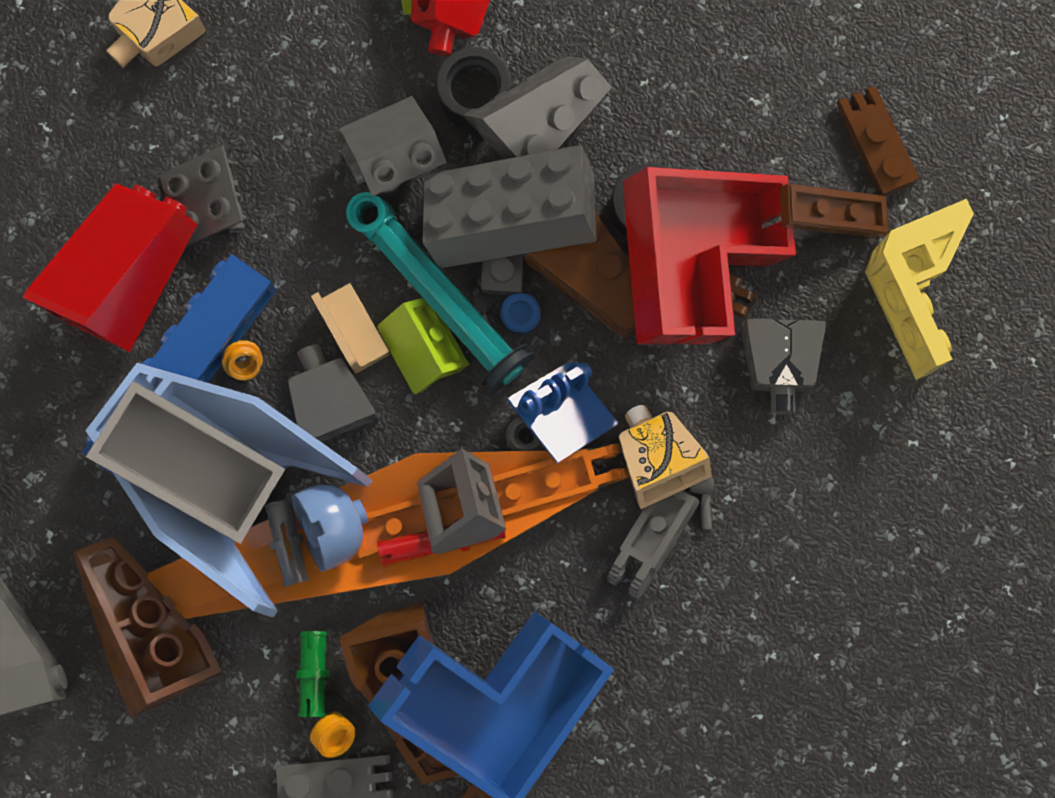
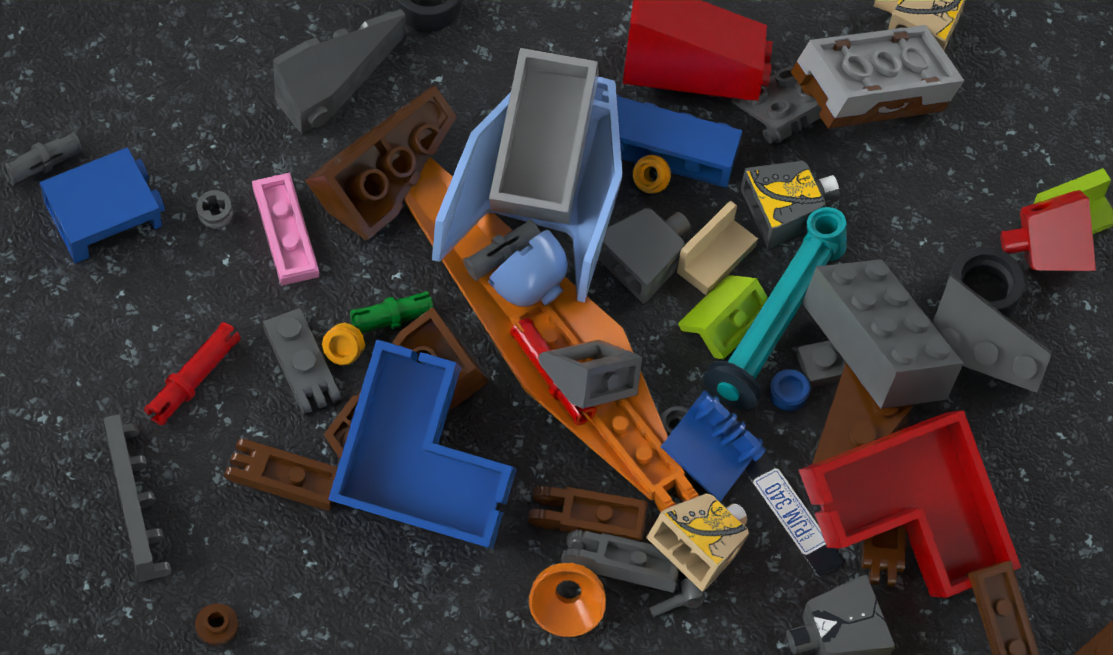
camera: 65 degrees right, 20 degrees down
dark grey brick [339,96,447,196] -> none
none -> bright pink tile [252,173,319,286]
none -> reddish brown hinge [528,486,648,542]
none -> orange piece [529,563,606,637]
none -> torso [741,161,840,249]
none -> sticker [745,451,844,577]
none -> light grey piece [790,25,965,129]

